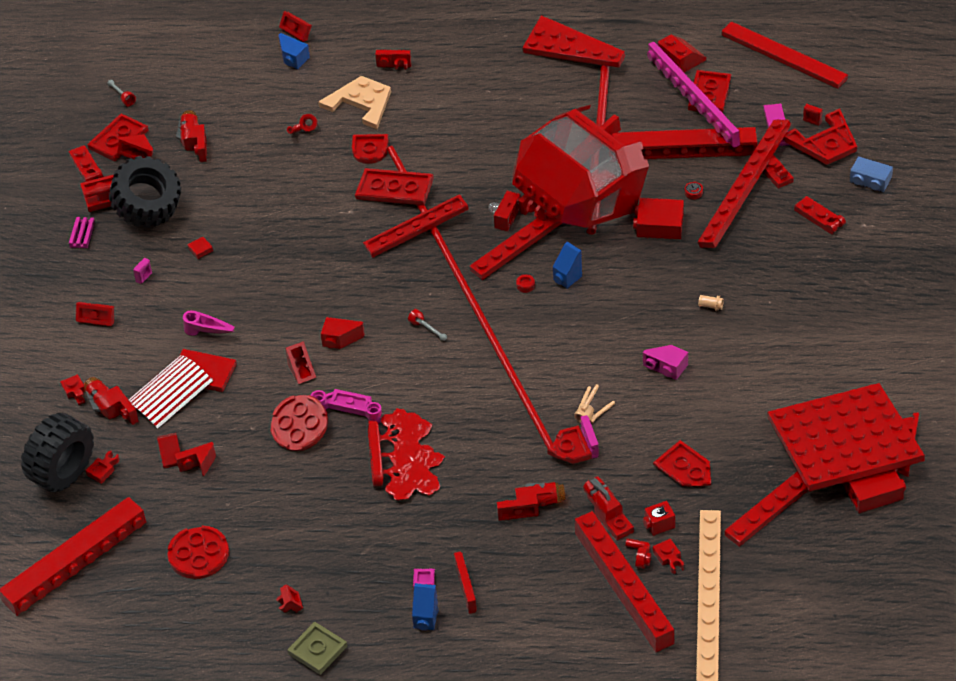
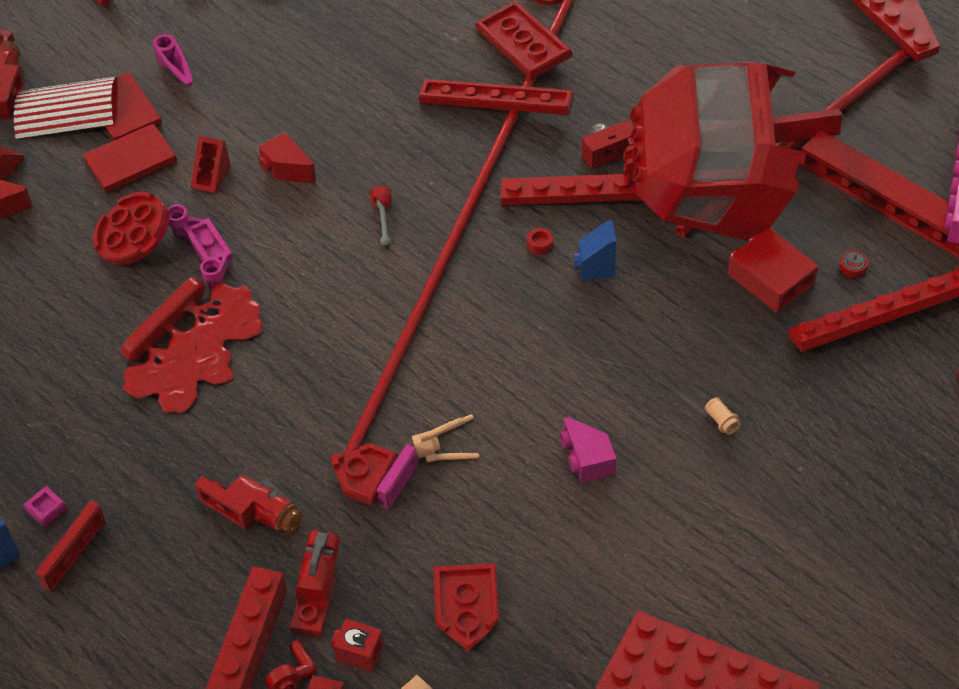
camera: 40 degrees right, 5 degrees up
none -> red tile [82,123,177,193]

